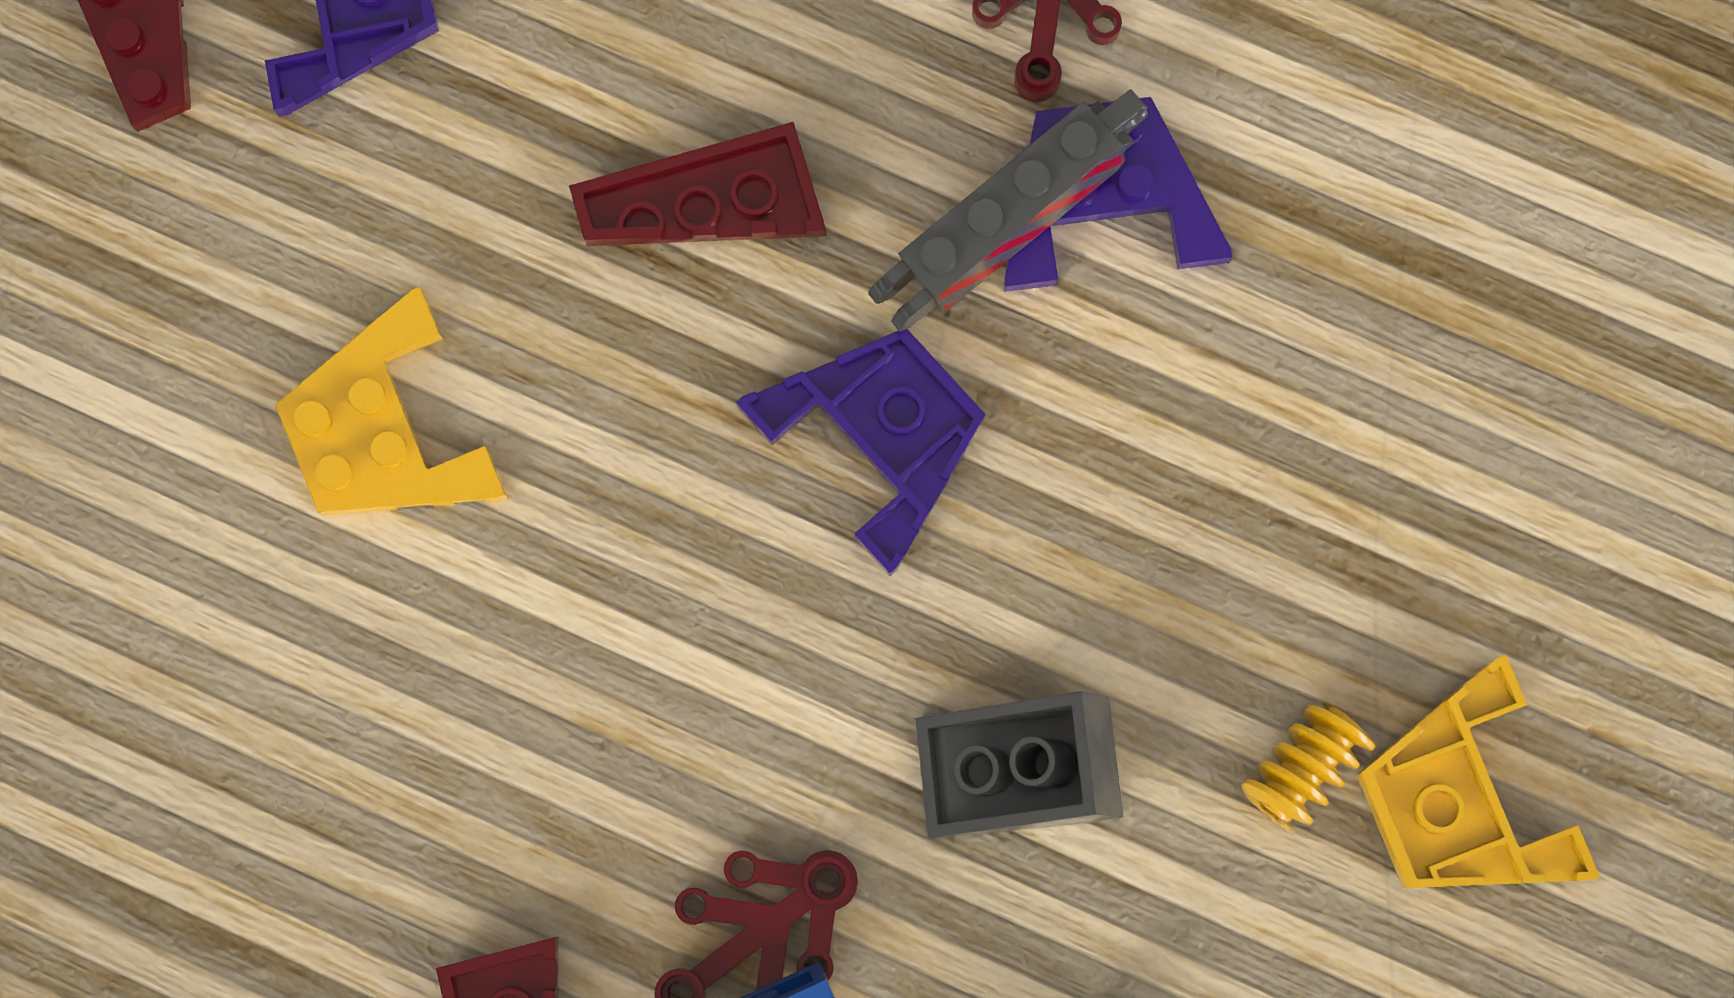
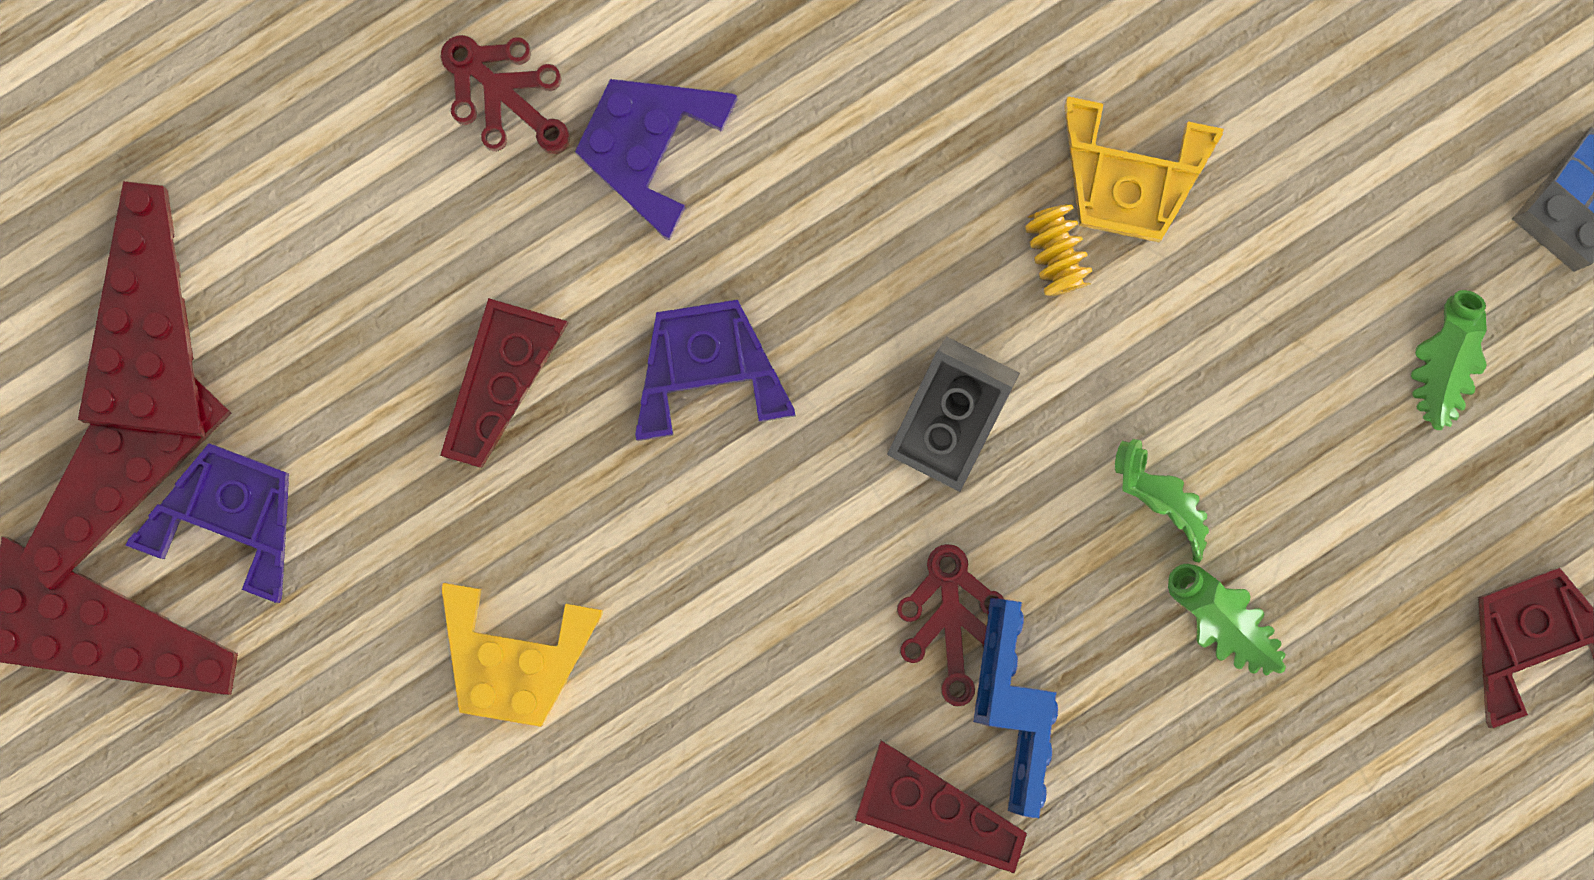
camera: 60 degrees left, 5 degrees up
dark grey hinge [868,89,1148,332] -> none

